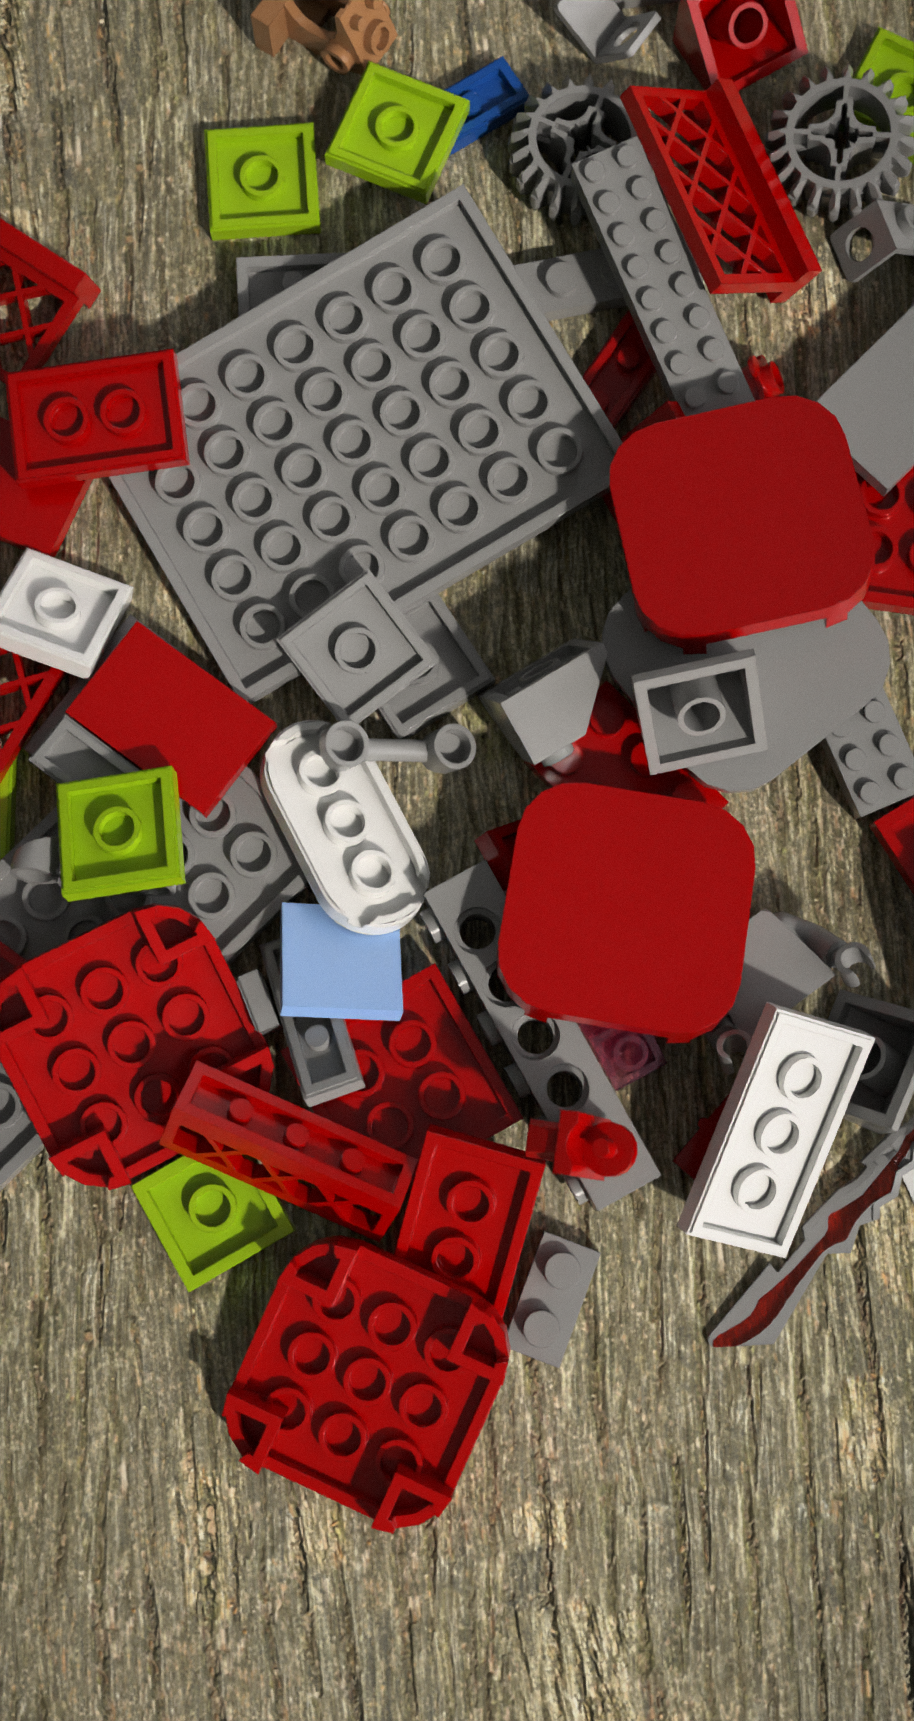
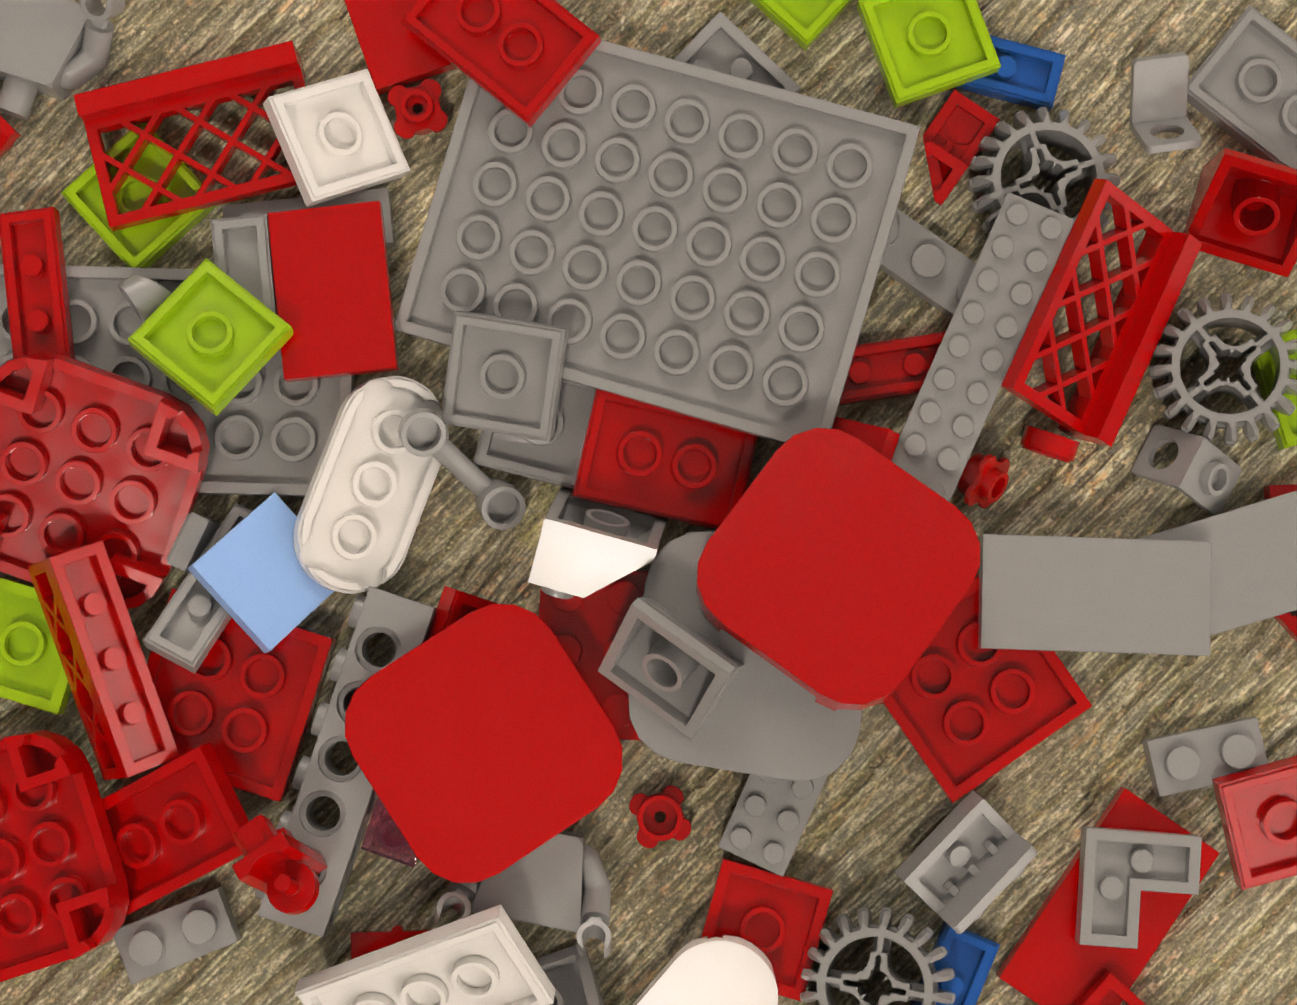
camera: 50 degrees right, 5 degrees up
none -> red plate [388,79,448,139]
none -> red tile [571,389,757,530]
none -> red plate [629,785,691,848]
none -> red slope [923,89,1000,206]
none -> red tile [1020,425,1080,464]

